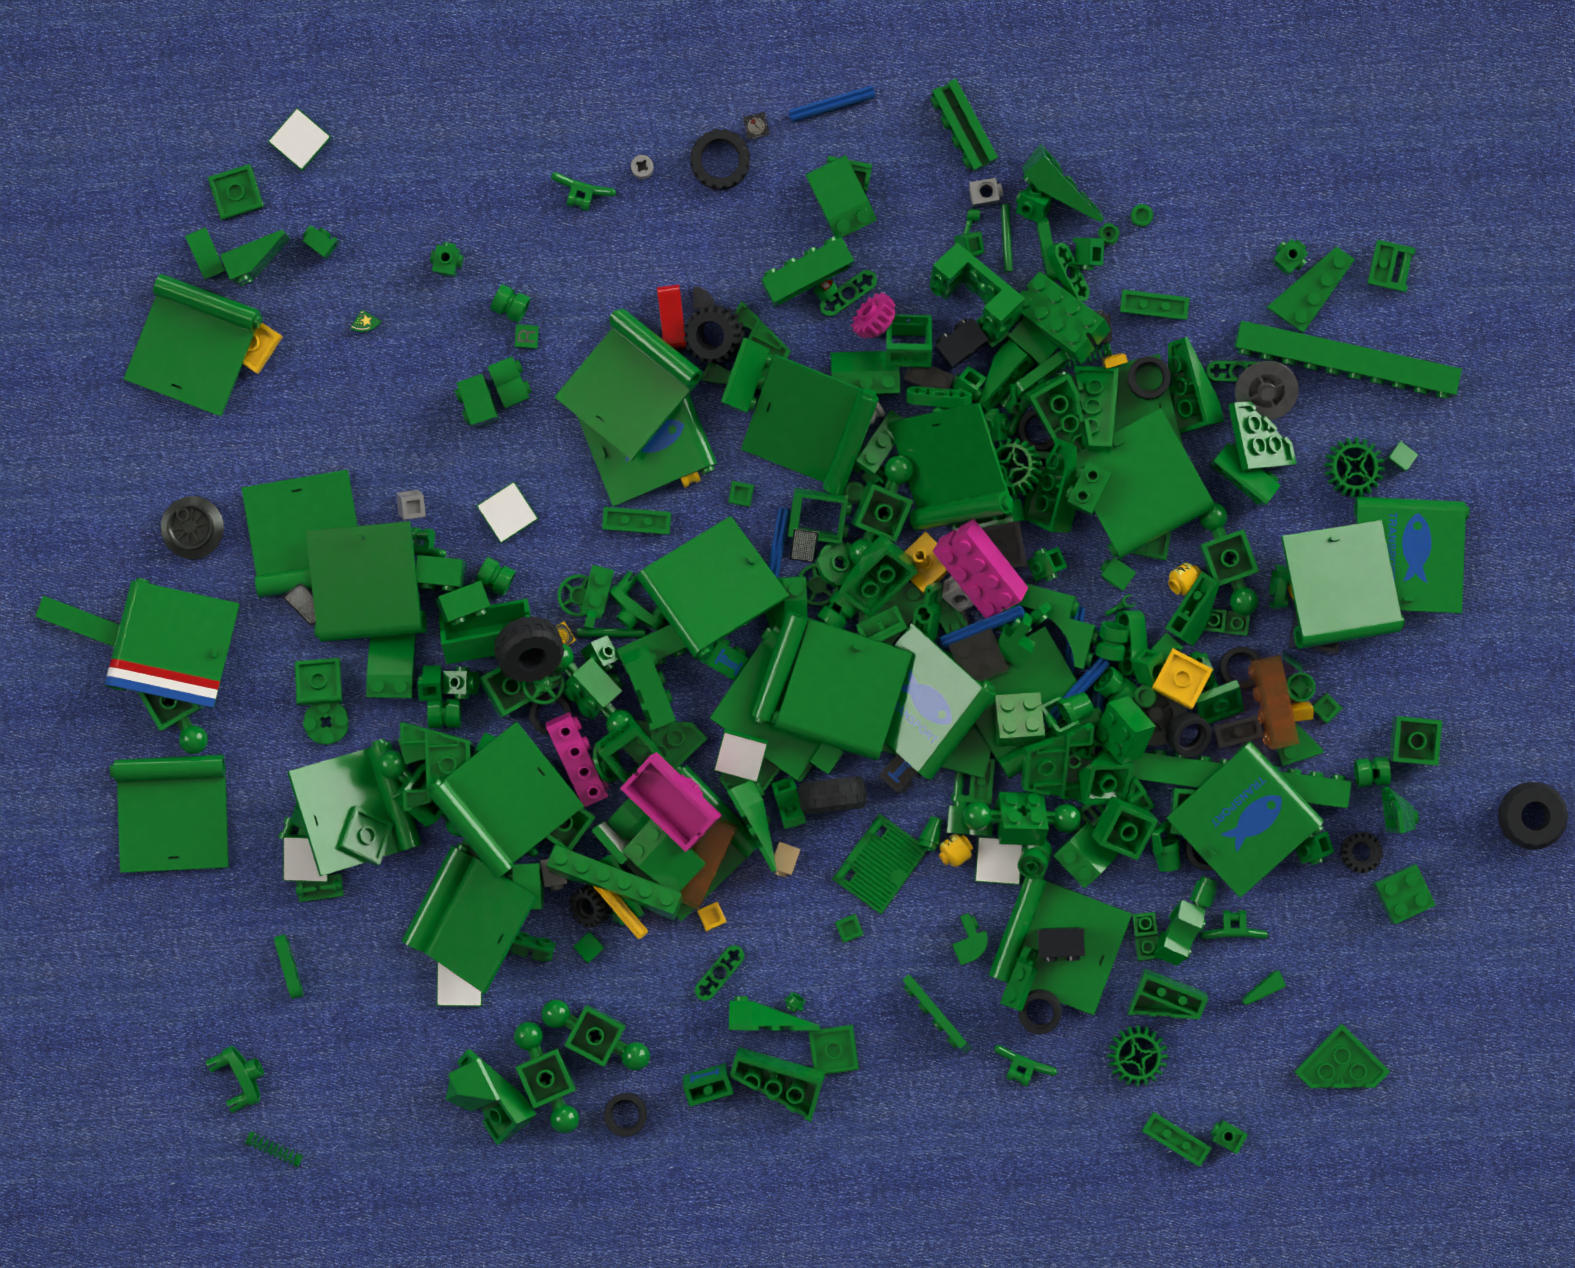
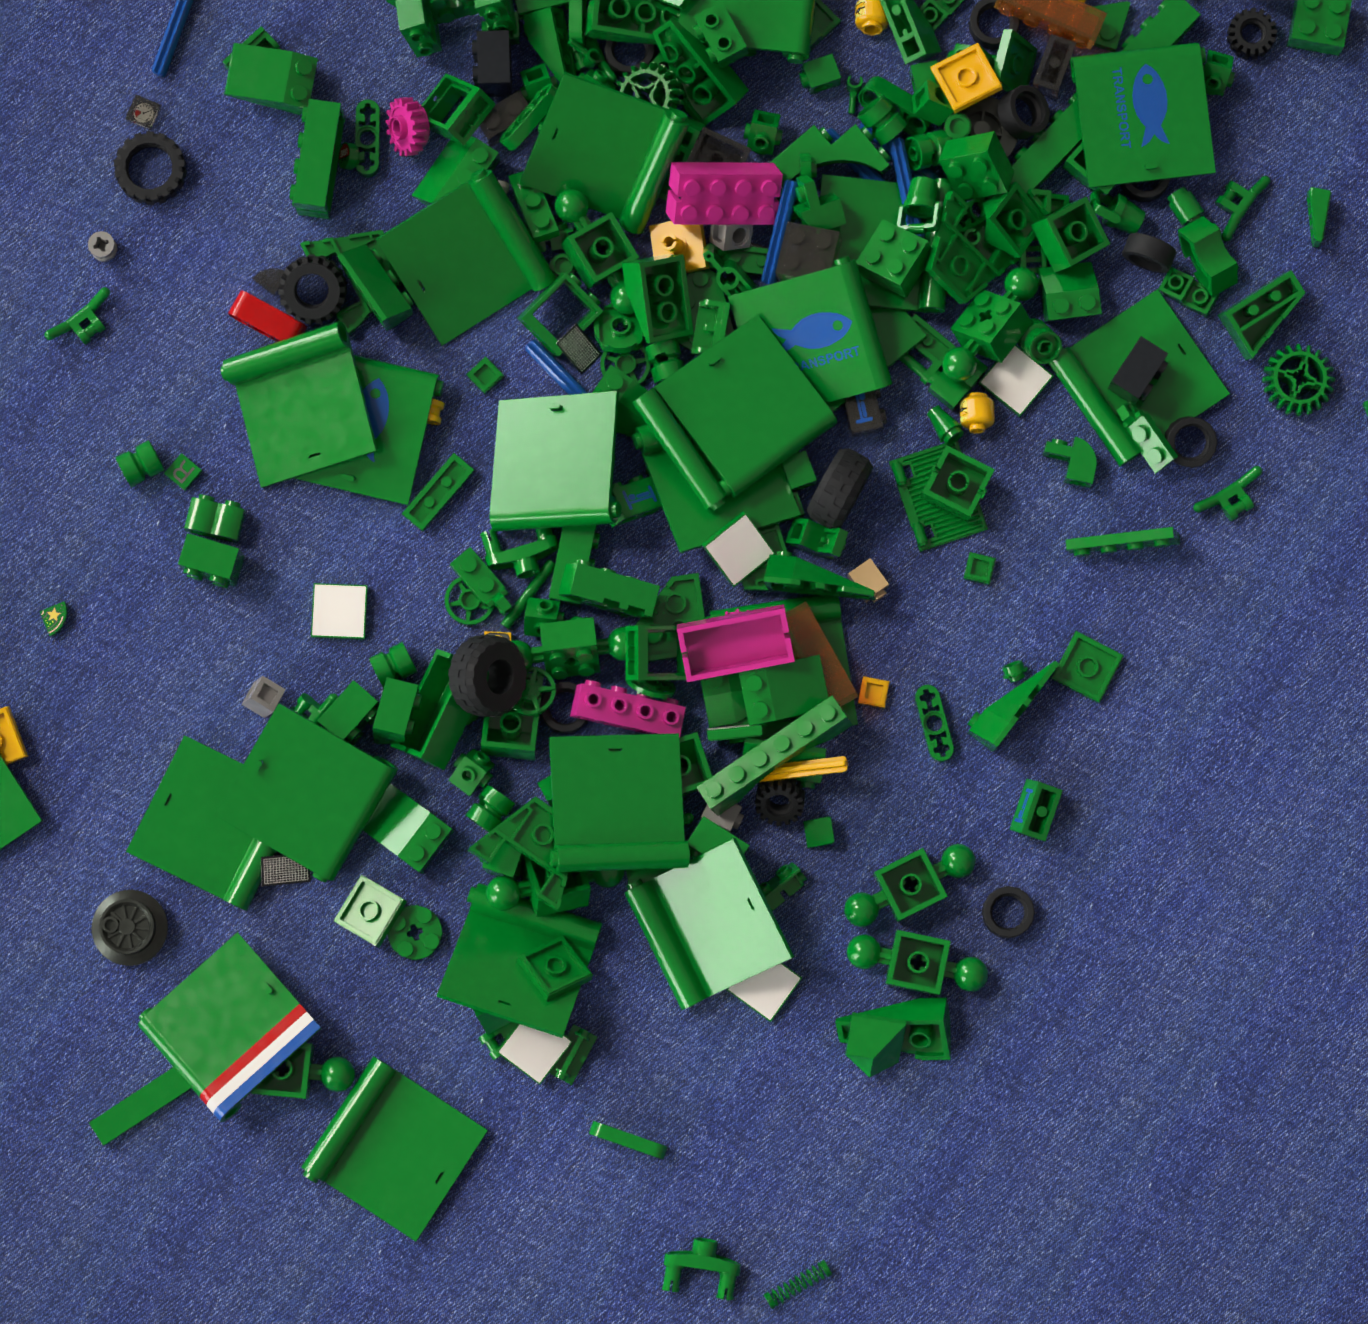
camera: 55 degrees left, 5 degrees down
green brick [418,665,443,701] -> none
green brick [430,242,464,278] -> none
green wedge [730,1047,826,1122] -> none
none -> green brick [921,445,995,522]
none -> black tyre [1122,233,1176,273]

